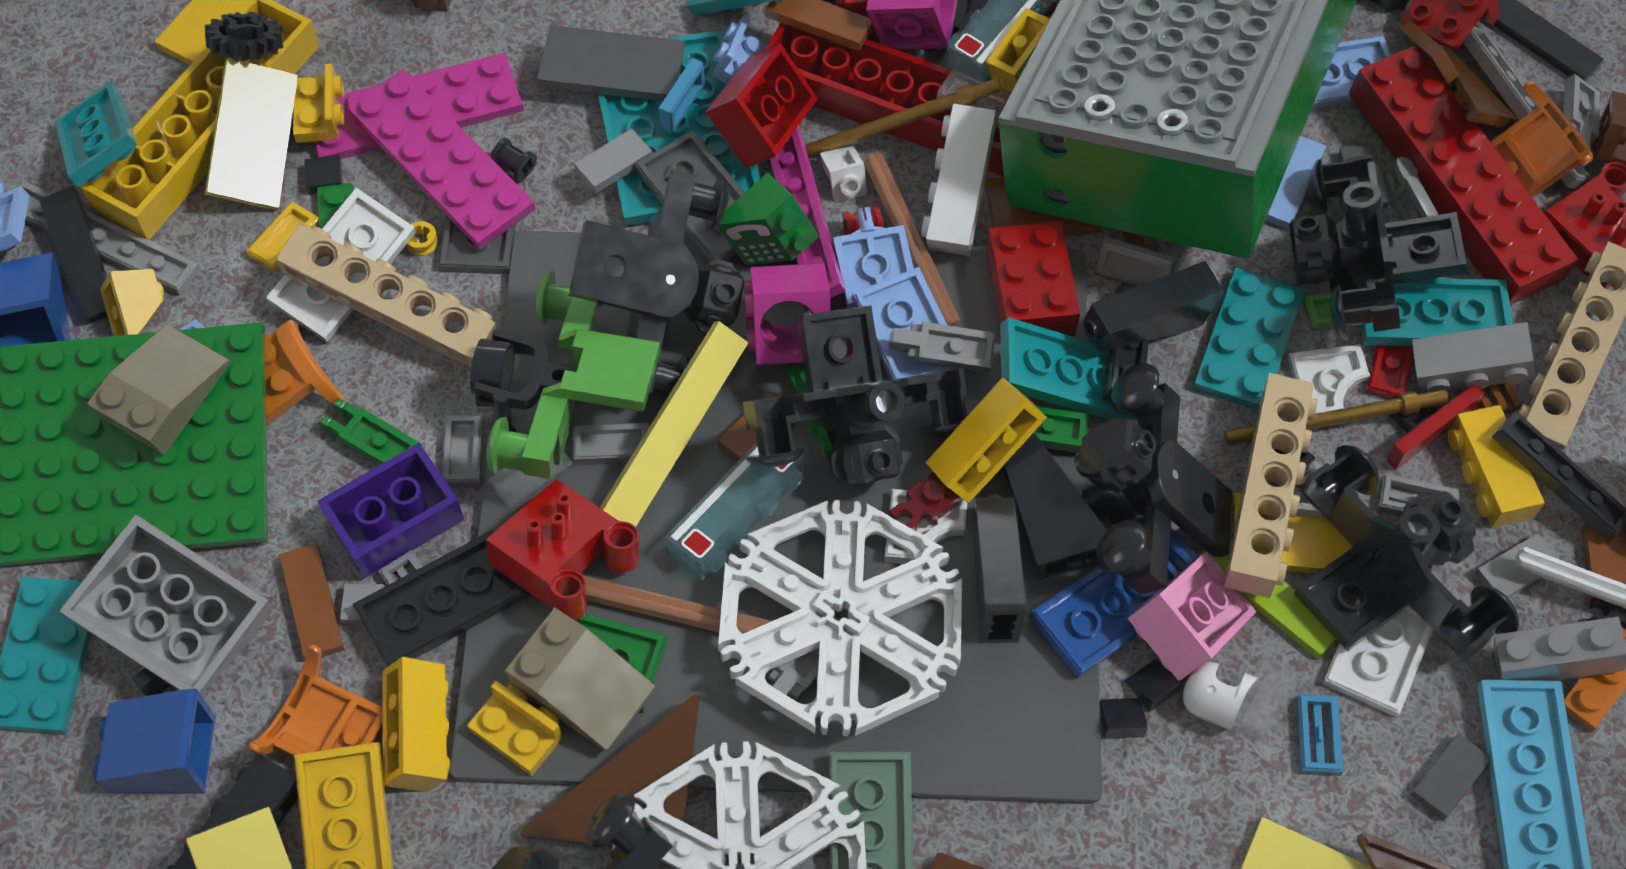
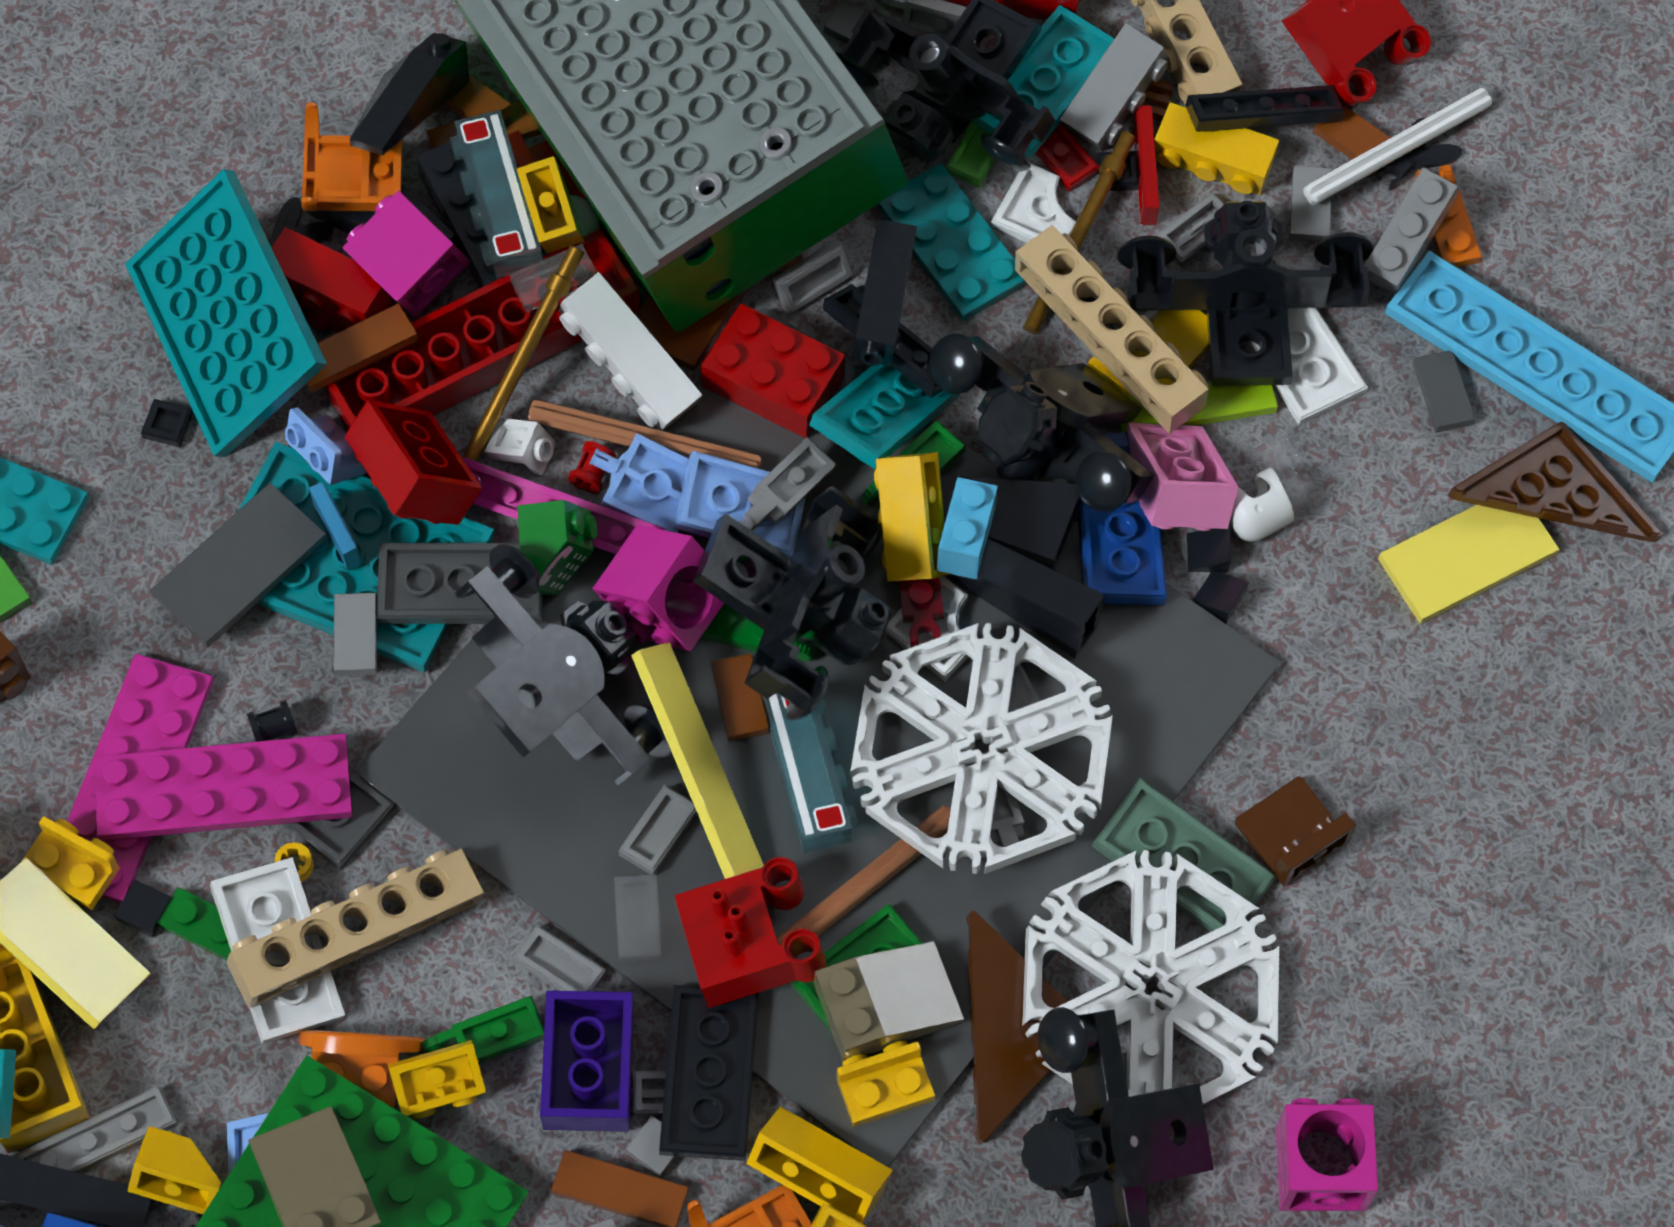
camera: 55 degrees left, 5 degrees up
yellow tile [246,202,319,273] -> none
bright green piece [470,270,660,479] -> none
dark azure tile [1296,694,1343,776] -> none
none -> yellow bracket [388,1040,486,1119]
none -> medium azure brick [937,477,998,580]

